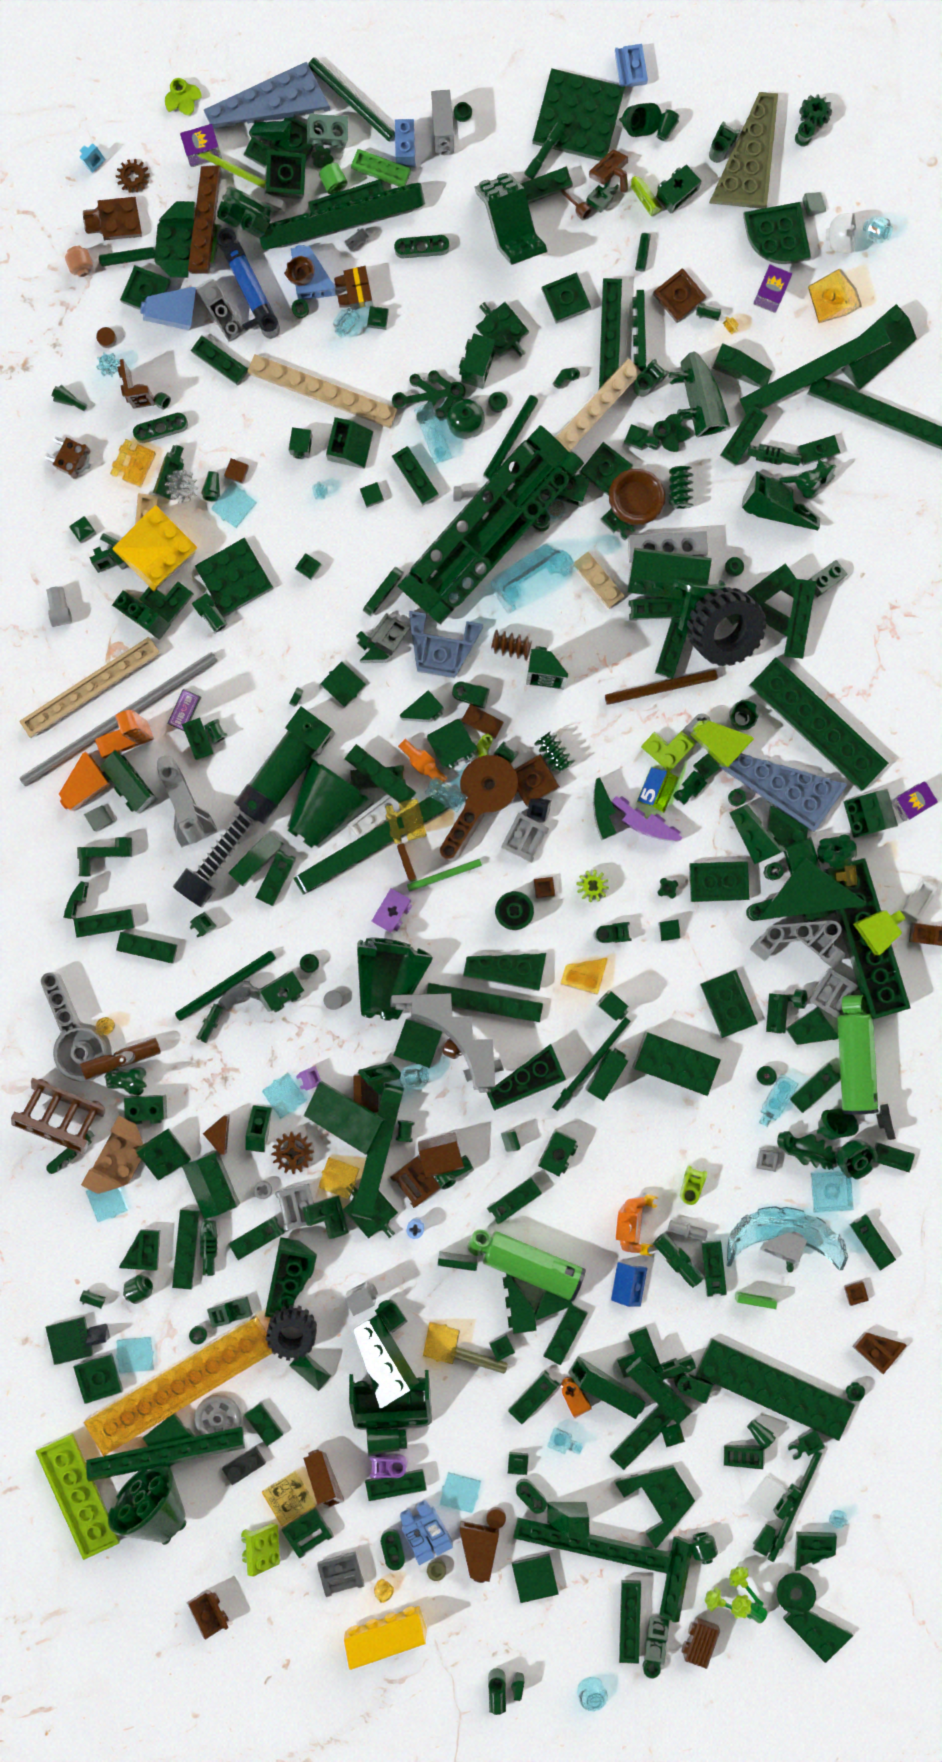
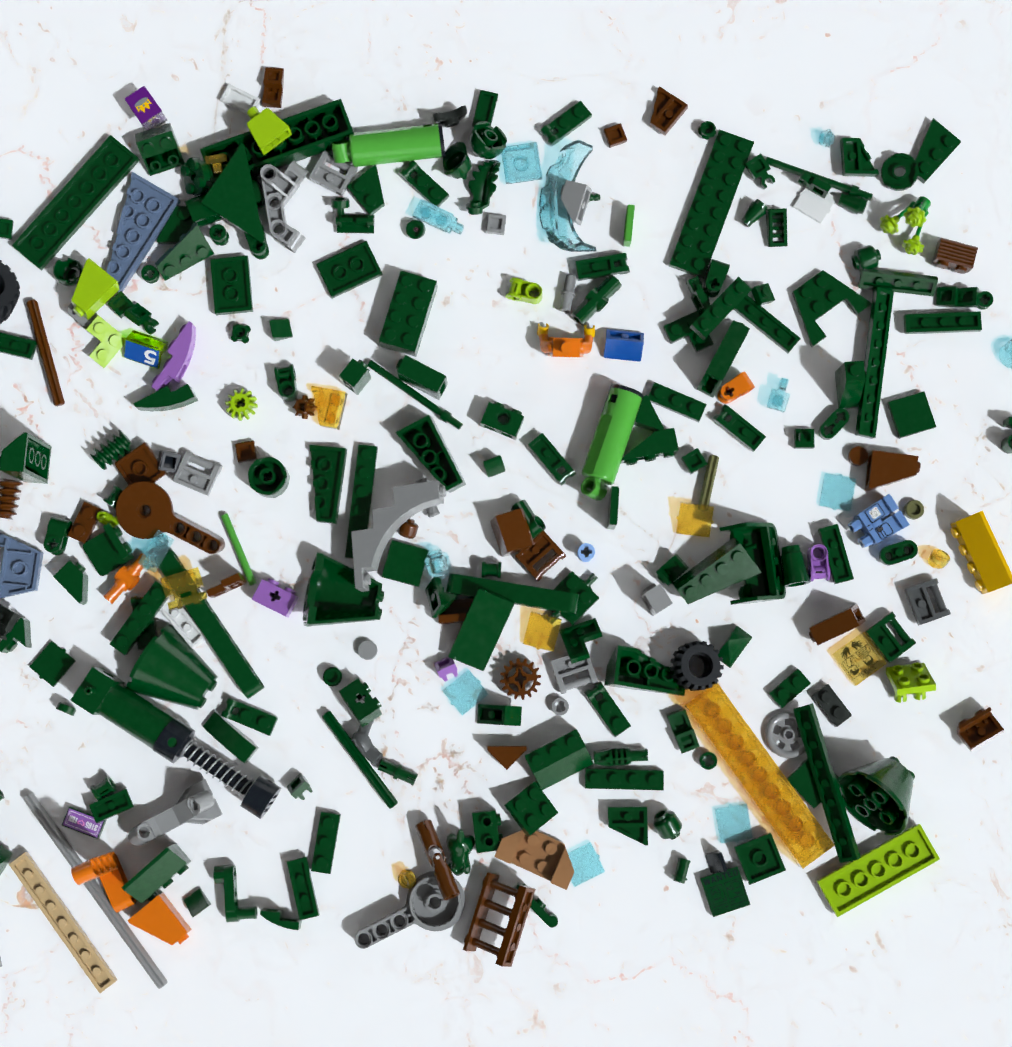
camera: 95 degrees left, 5 degrees down
none -> reddish brown gear [292,395,318,419]

